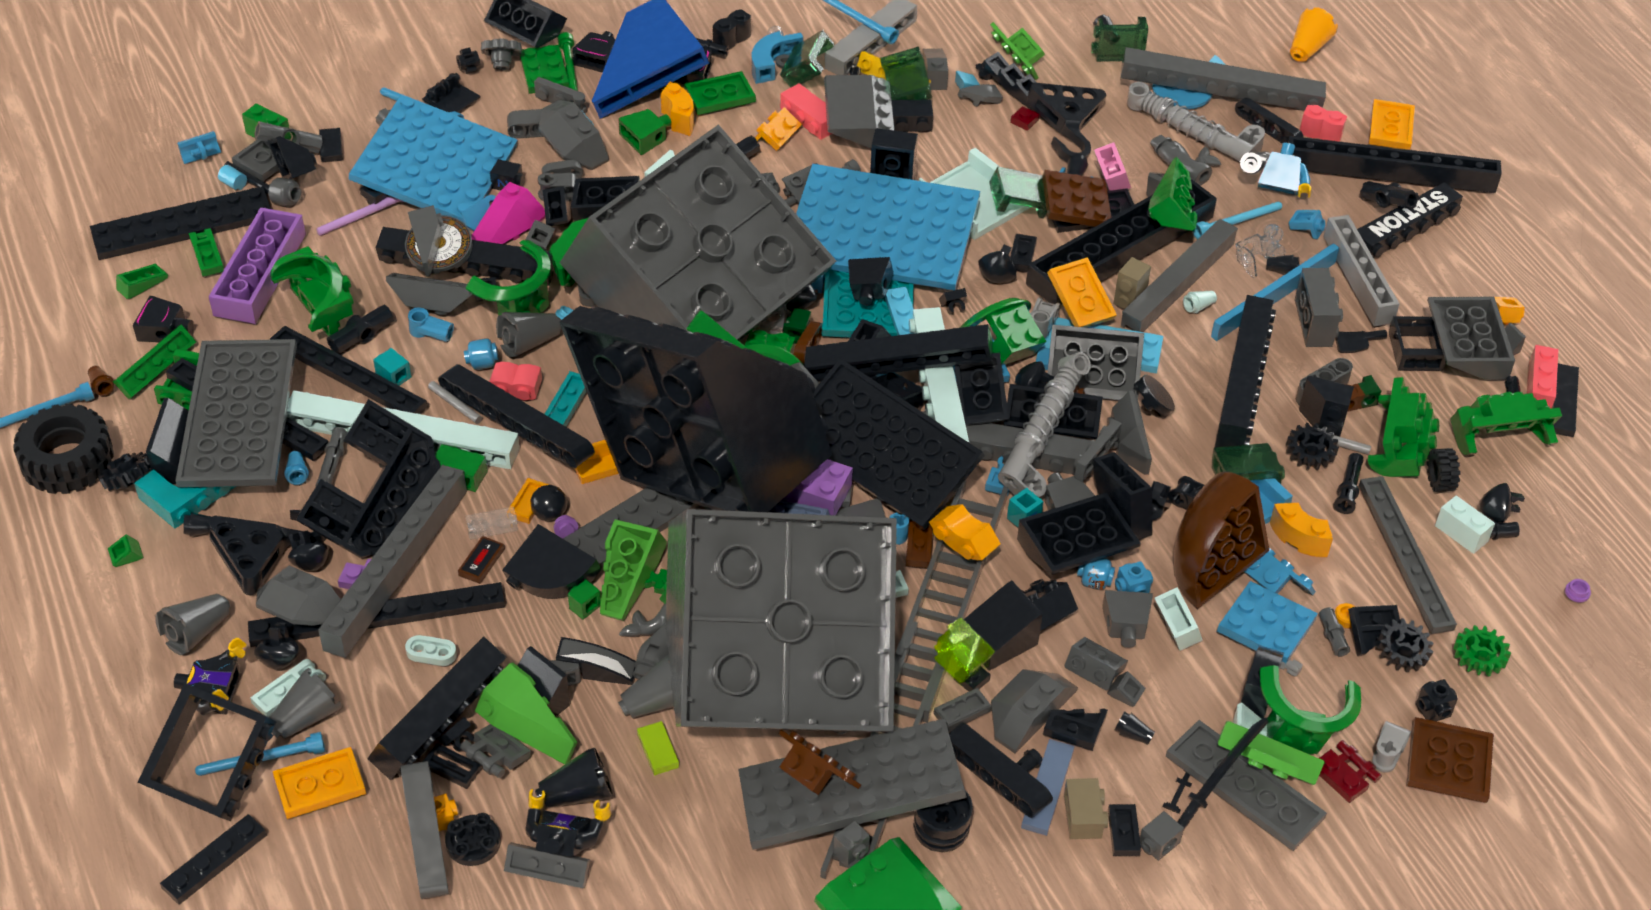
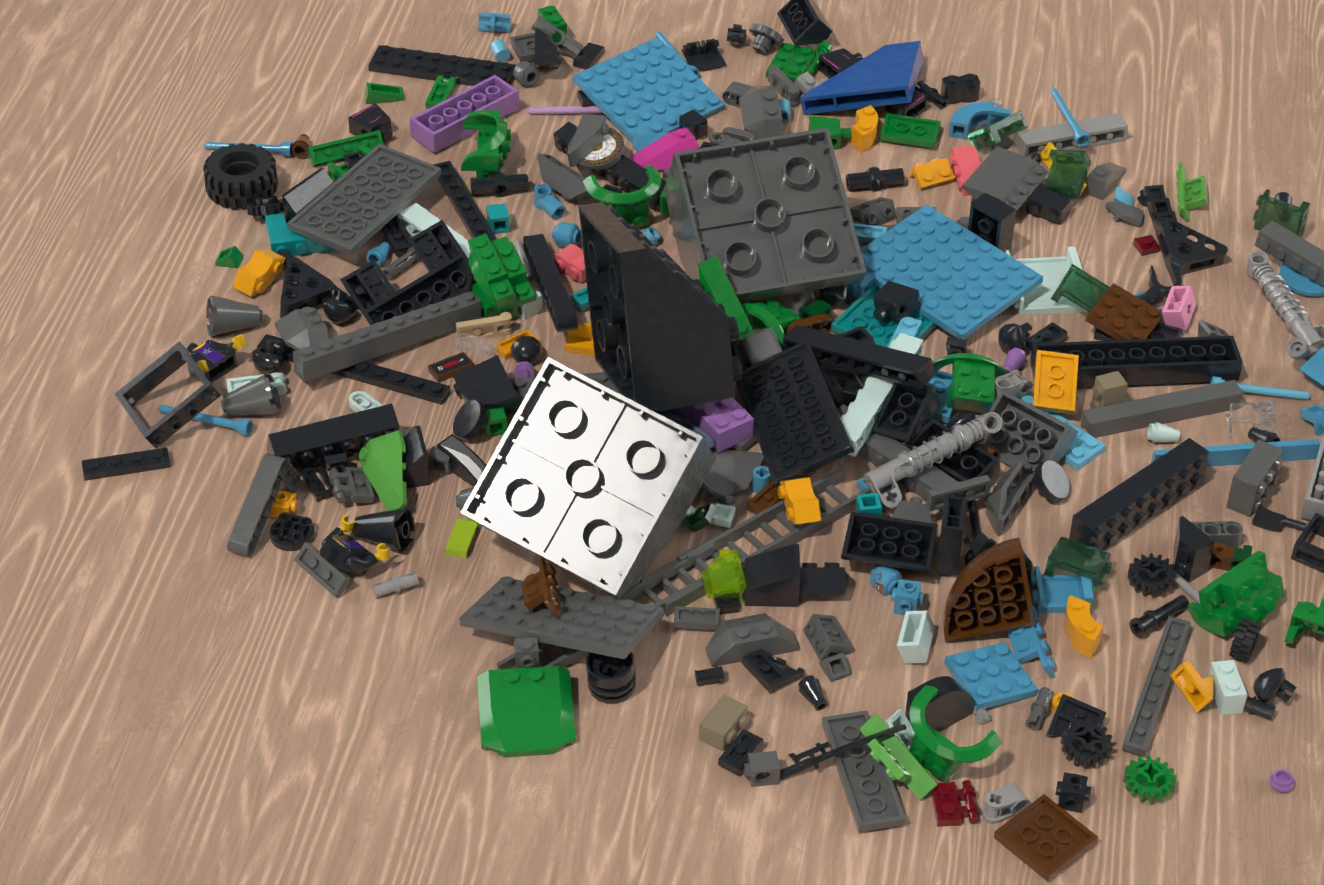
camera: 35 degrees right, 5 degrees down
black bar [224,161,270,194] -> none
light orange plate [272,747,366,819] -> none
black beam [949,723,1053,818] -> none
sand blue tile [1021,739,1075,836] -> none
dark grey torso [1102,590,1153,648] -> none
green wedge [1148,157,1197,231] -> none
dark grey piece [1150,135,1221,186] -> none
none -> light orange brick [233,249,285,296]
none -> light grey pin [372,571,419,598]
none -> black tile [453,399,489,443]
none -> tan plate [456,312,512,343]
none -> green piece [468,234,536,318]
none -> light grey bracket [794,71,826,94]
none -> medium lavender cone [1003,348,1026,374]
none -> light orange slope [1170,660,1214,713]

